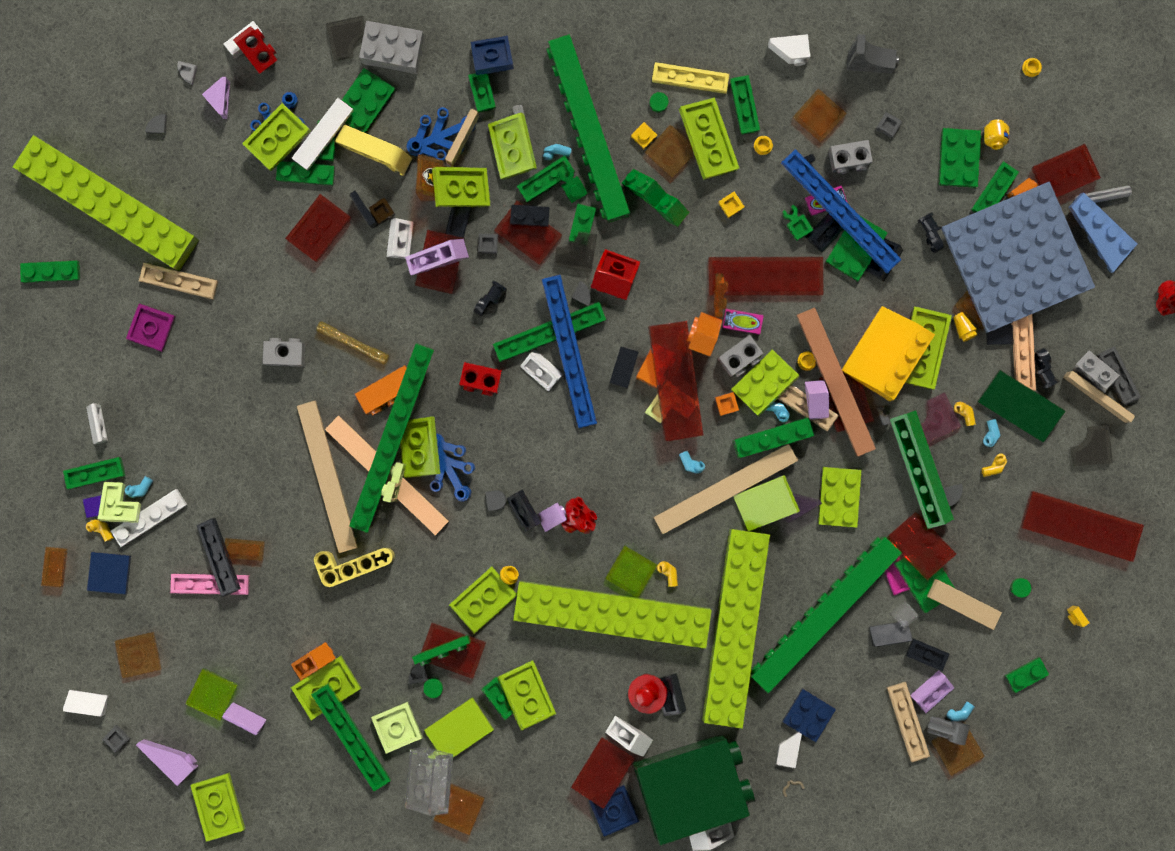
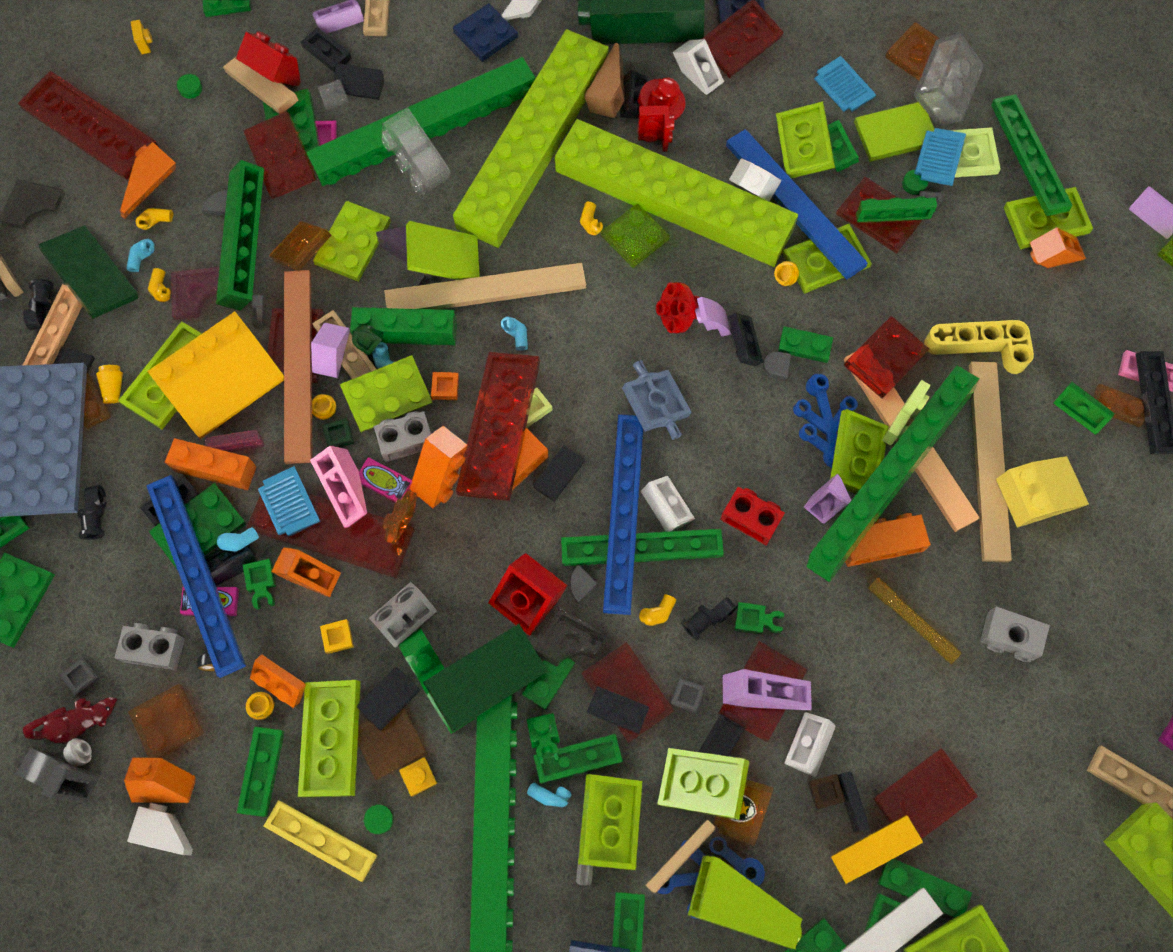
camera: 160 degrees left, 15 degrees down
light yellow beam [335,125,412,176] -> none
none -> dark red animal [22,697,117,744]
none -> white plate [63,738,91,766]
none -> orange slope [120,142,176,219]
none -> orange slope [124,758,196,803]
none -> orange brick [165,438,257,490]
none -> clear pink tile [205,430,264,452]
none -> medium azure arm [217,527,259,552]
none -> red slope [236,31,301,86]
none -> orange plate [250,655,306,708]
none -> dark azure window [258,466,320,537]
none -> clear orange tile [269,221,332,271]
none -> orange slope [271,547,341,597]
none -> bright pink slope [310,446,367,528]
none -> dark green tile [322,418,354,448]
none -> dark green tile [352,325,384,355]
none -> black slope [357,667,421,731]
none -> light grey brick [369,582,437,648]
none -> clear brick [381,107,451,196]
none -> dark green tile [423,624,548,732]
none -> medium nougat slope [585,43,625,118]
none -> sand blue plate [622,360,692,440]
none -> red bracket [637,105,674,152]
none -> yellow arm [639,594,676,626]
none -> lime slope [688,856,802,949]
none -> blue tile [726,129,868,280]
none -> white slope [729,158,781,201]
none -> green plate [734,602,784,635]
none -> green plate [778,326,833,363]
none -> lavender slope [804,474,851,524]
none -> dark azure window [814,56,876,112]
none -> yellow tile [831,815,923,884]
none -> clear red plate [844,316,930,399]
none -> dark azure window [915,128,966,186]
none -> light yellow slope [996,456,1089,528]
none -> green plate [1053,382,1115,435]

